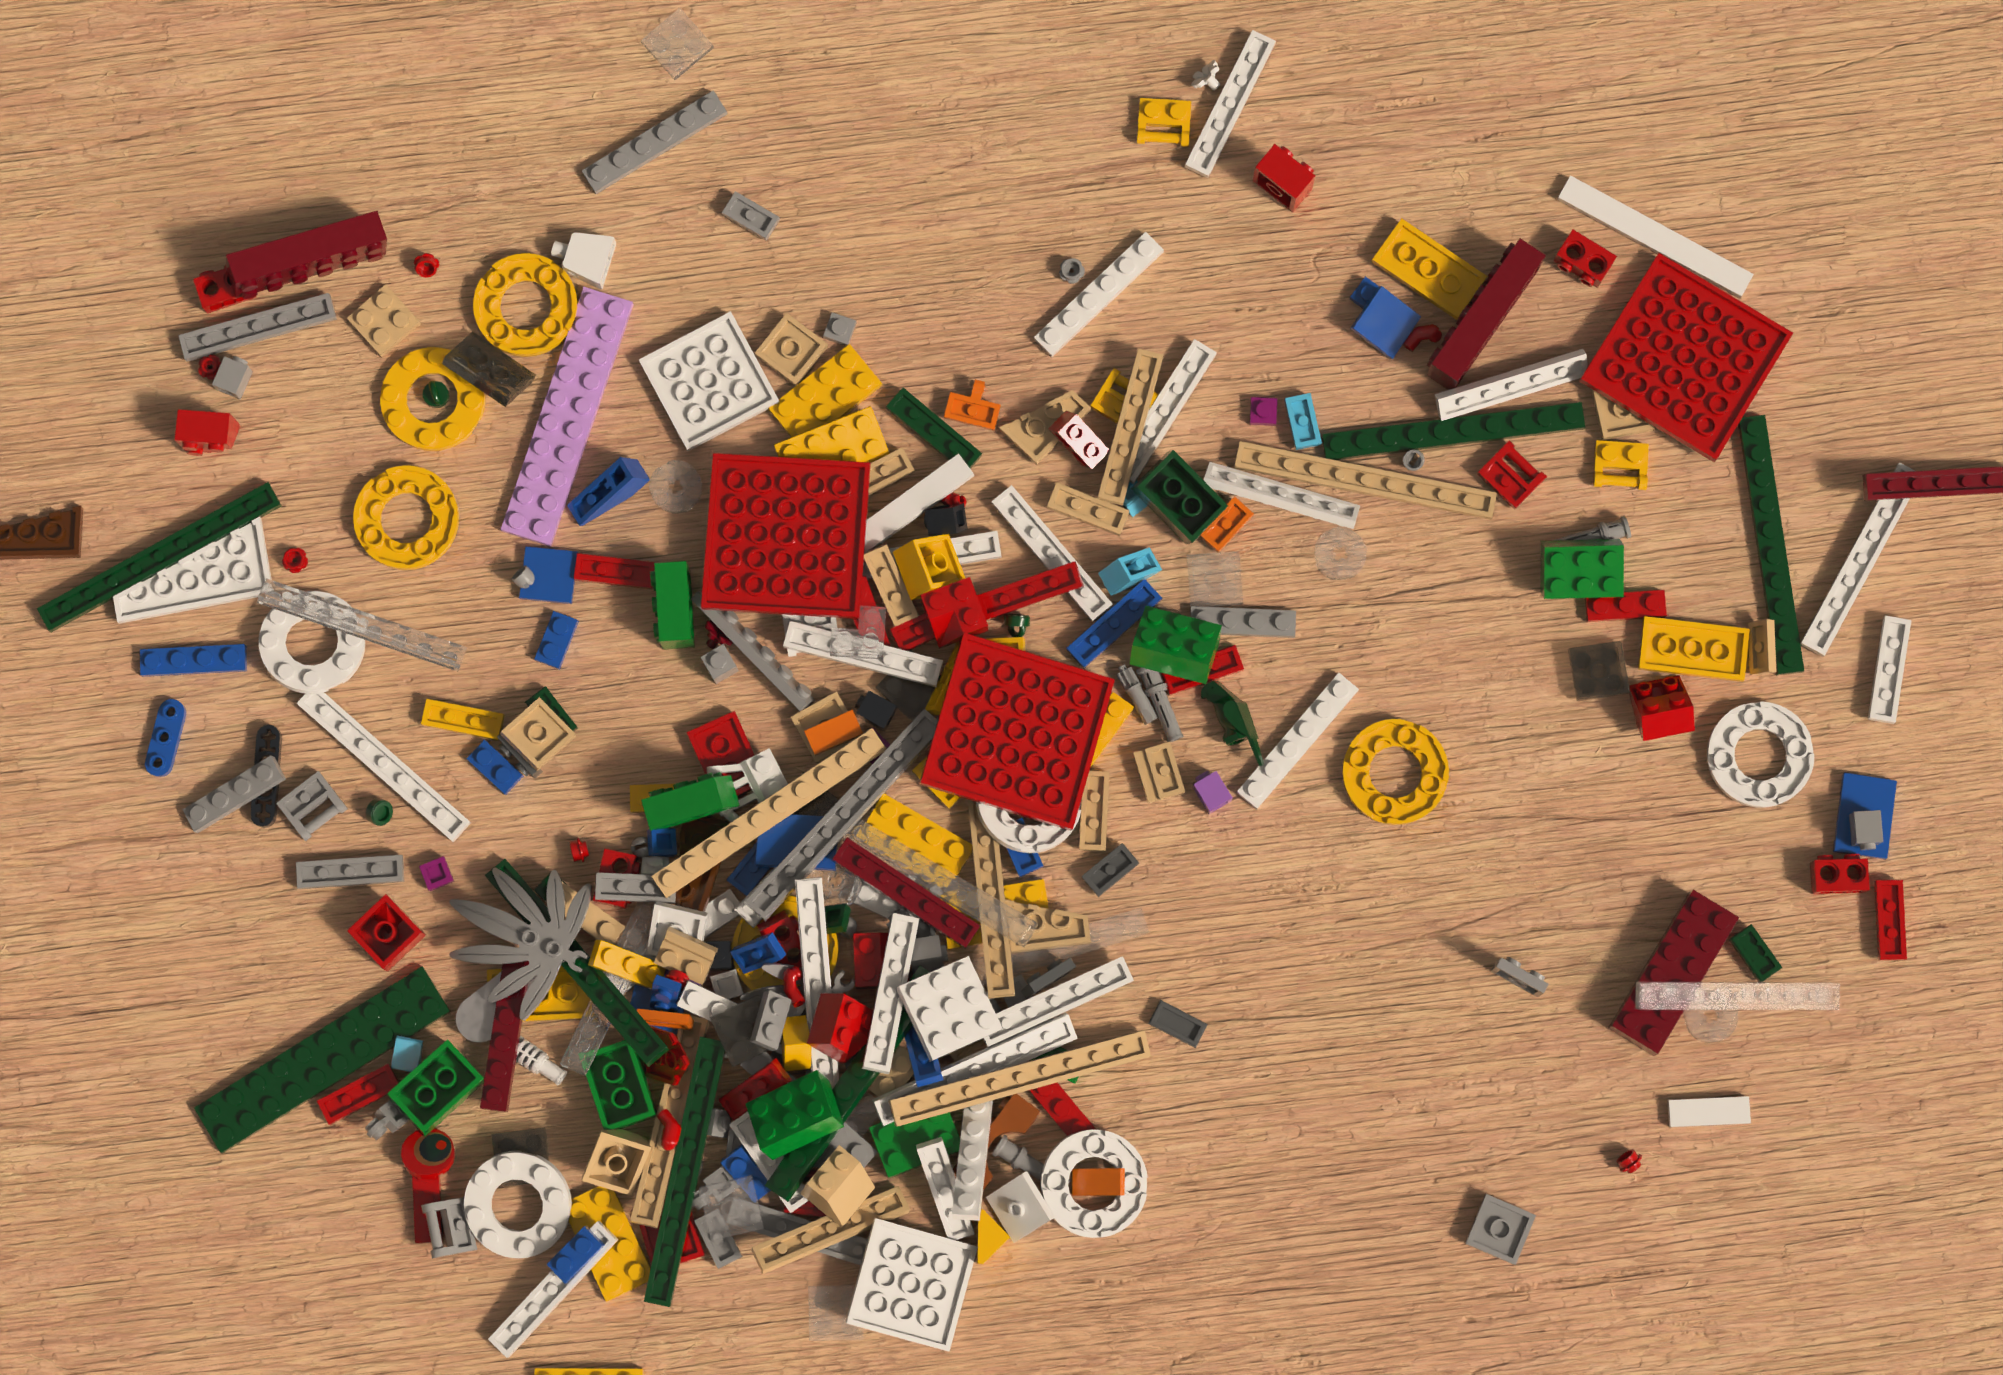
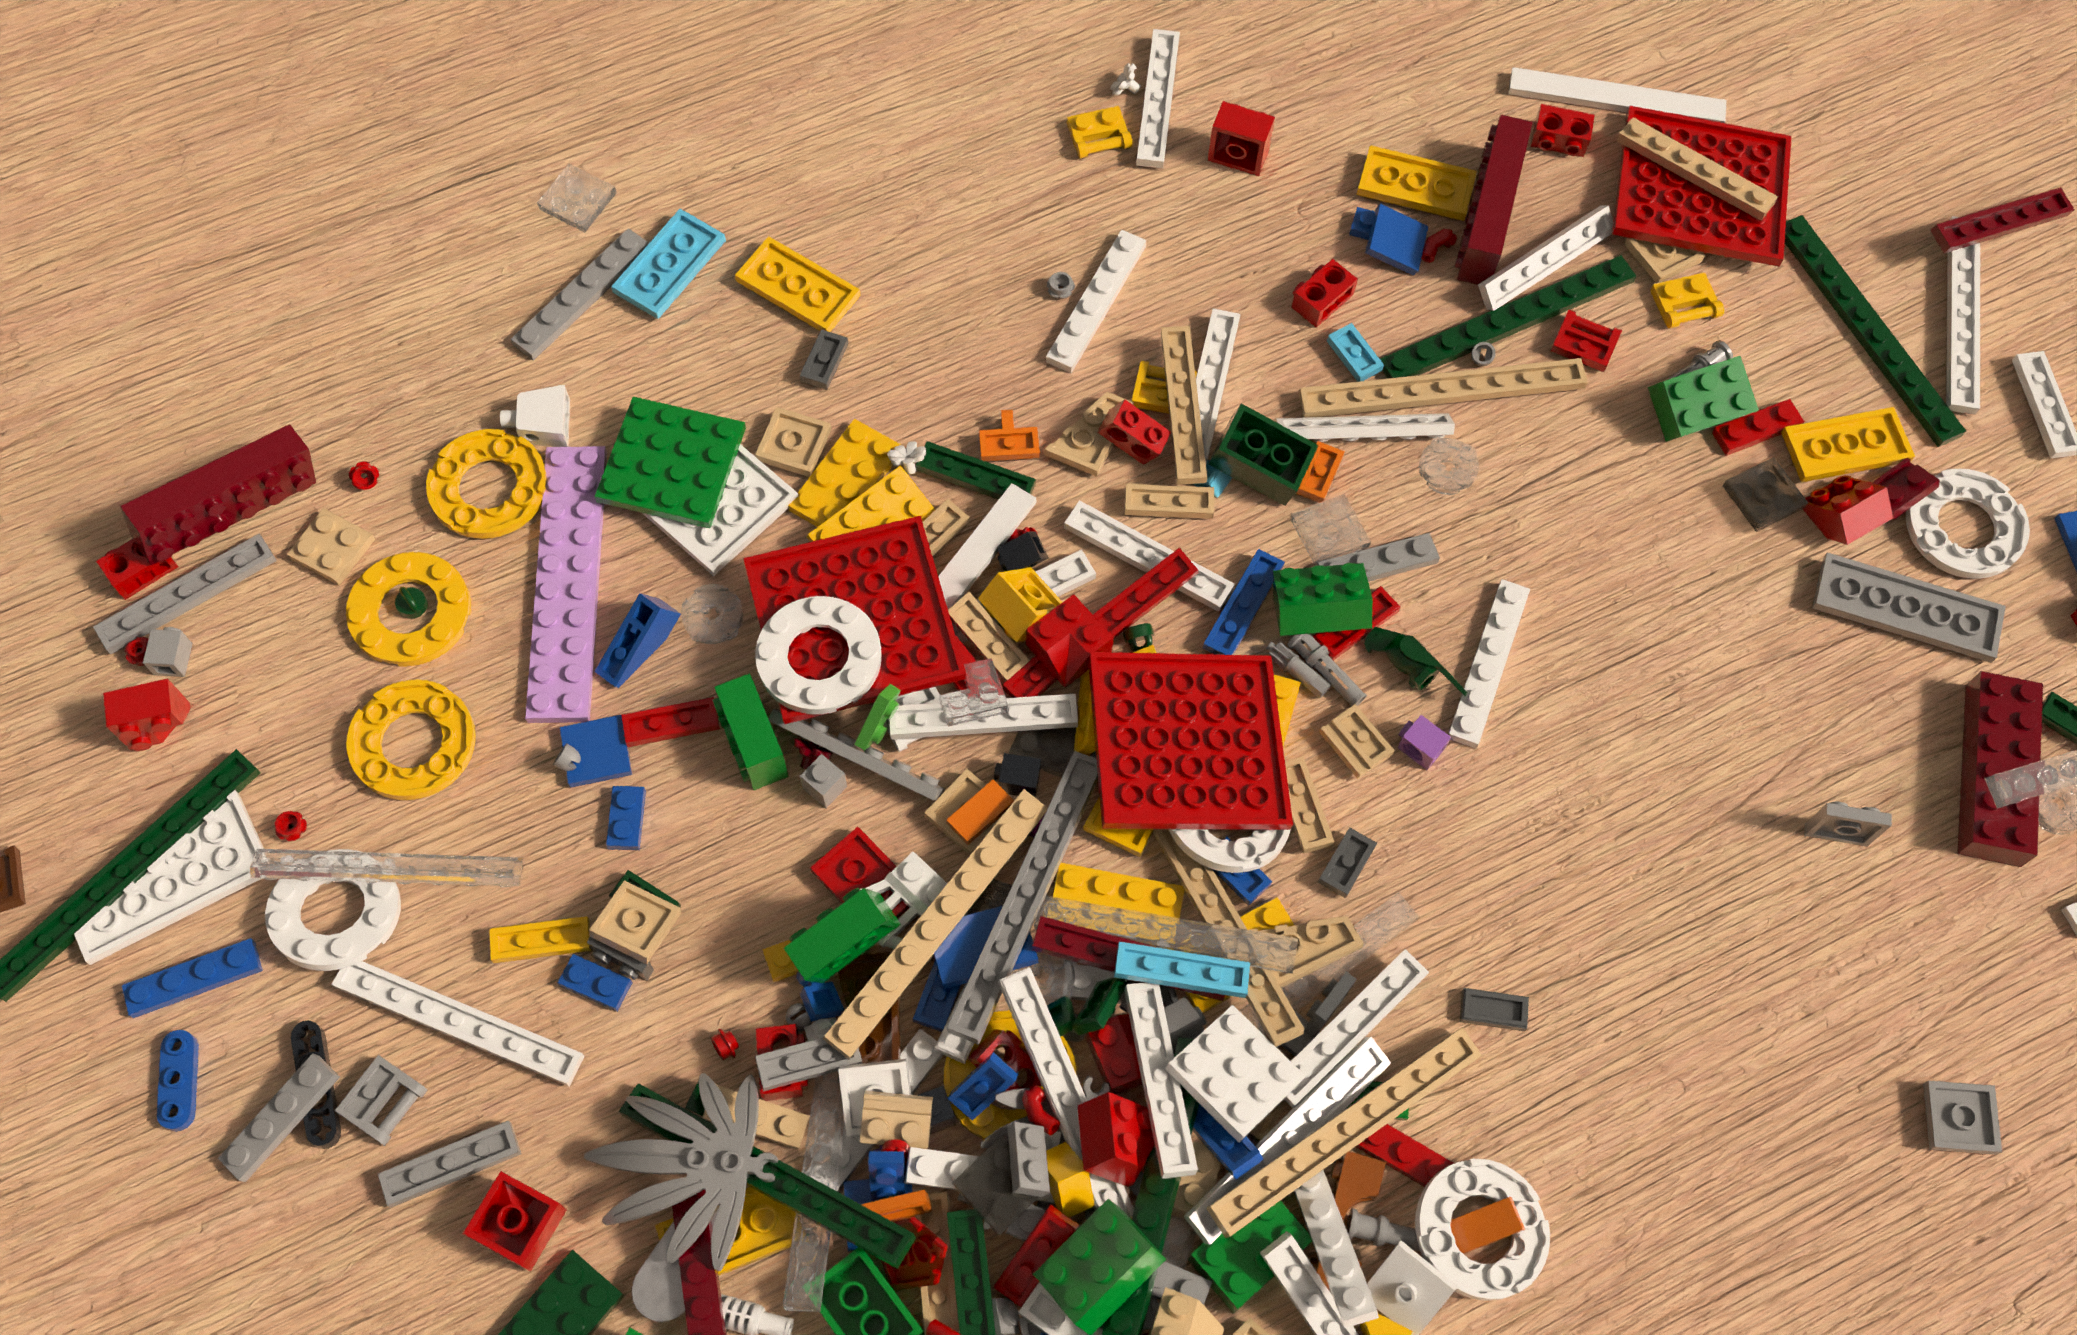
camera: 25 degrees left, 15 degrees down
dark green tile [366,798,393,826] -> none
magenta plate [419,856,455,891] -> none
clear smoke plate [442,332,536,407] -> none
yellow plate [588,940,666,990] -> none
white plate [710,969,744,1000] -> none
light grey plate [722,191,780,241] -> none
light grey plate [823,312,857,346] -> none
medium azure slope [1098,547,1162,596] -> none
magenta plate [1250,397,1277,426] -> none
yellow plate [1342,719,1449,825] -> none
red plate [1616,1149,1642,1174] -> none
tan plate [1748,619,1776,676] -> none
none -> green plate [594,397,746,529]
none -> medium azure plate [611,209,726,319]
none -> yellow plate [735,236,861,332]
none -> white plate [755,596,882,714]
none -> dark grey plate [800,329,849,390]
none -> bright green plate [854,684,901,751]
none -> white plant [887,441,926,474]
none -> dark green plate [1072,977,1128,1035]
none -> medium azure plate [1114,942,1250,998]
none -> red brick [1291,258,1358,328]
none -> tan plate [1616,118,1778,221]
none -> light grey plate [1812,552,2006,663]
none -> dark red plate [1872,457,1939,520]

